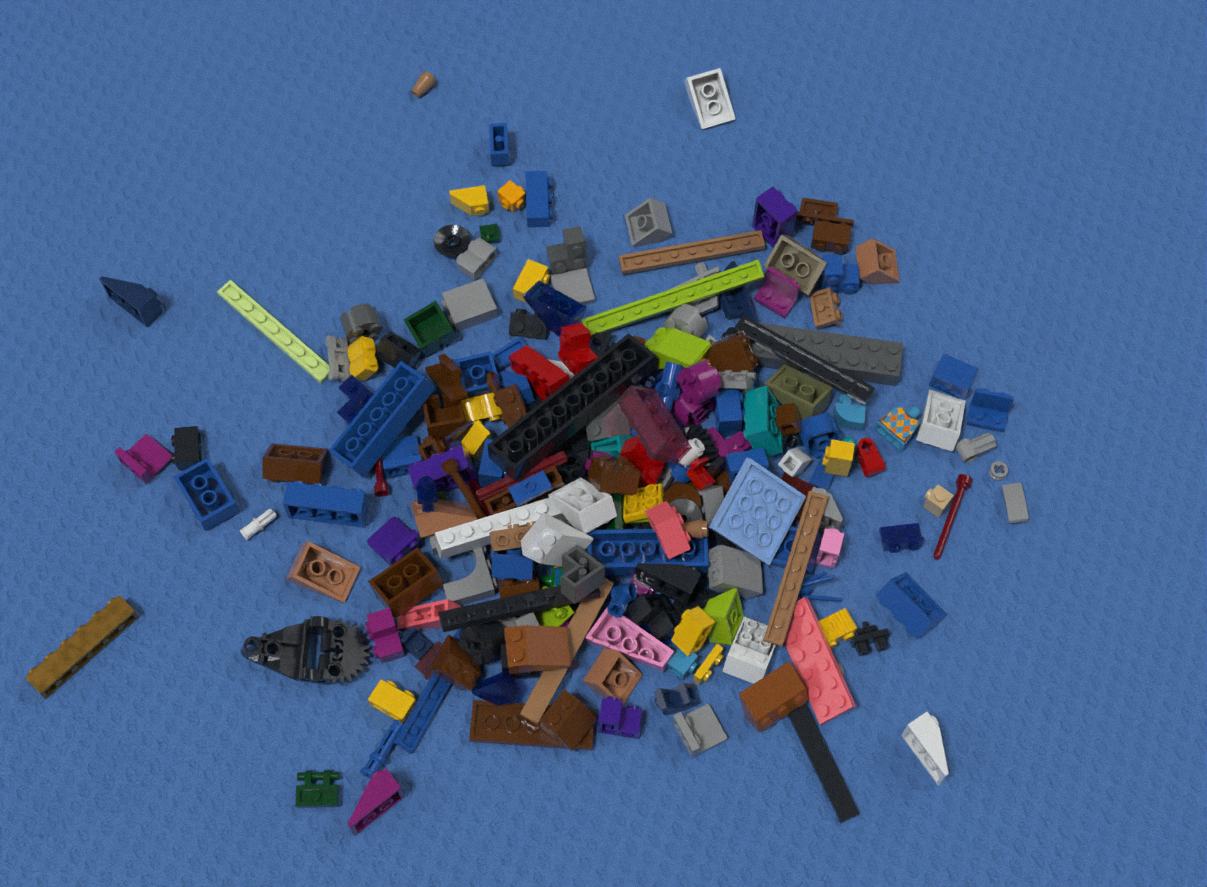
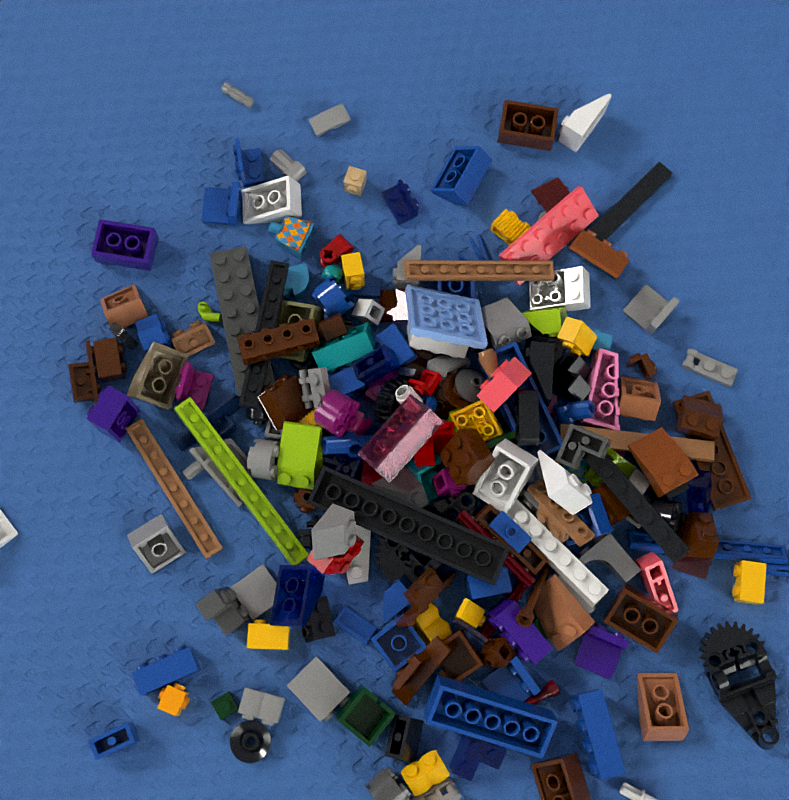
camera: 115 degrees left, 10 degrees up
magenta brick [365,608,405,664] -> none
dark blue bracket [401,627,433,662] -> none
clear blue hips [416,476,438,512] -> none
yellow slope [449,185,489,216] -> none
red wedge [509,345,569,401] -> none
dark purple brick [598,696,642,739] -> none
dark blue brick [654,683,700,715] -> none
yellow plate [693,644,724,685] -> none
bright pink piece [815,528,844,569] -> none
black hips [850,621,889,656] -> none
dark red piece [933,474,973,560] -> none
light grey bush [989,461,1008,481] -> none
none -> dark purple brick [91,219,159,271]
none -> clear smoke beam [108,322,138,351]
none -> lime arm [198,301,222,323]
none -> light grey axle [221,82,254,108]
none -> reddish brown brick [237,318,320,365]
none -> light grey slope [311,504,356,560]
none -> clear blue brick [352,344,400,386]
none -> reddish brown brick [497,100,559,151]
none -> black beam [515,389,539,446]
none -> clear red piece [531,177,570,213]
none -> reddish brown bracket [626,353,657,380]
none -> light grey plate [681,349,738,388]

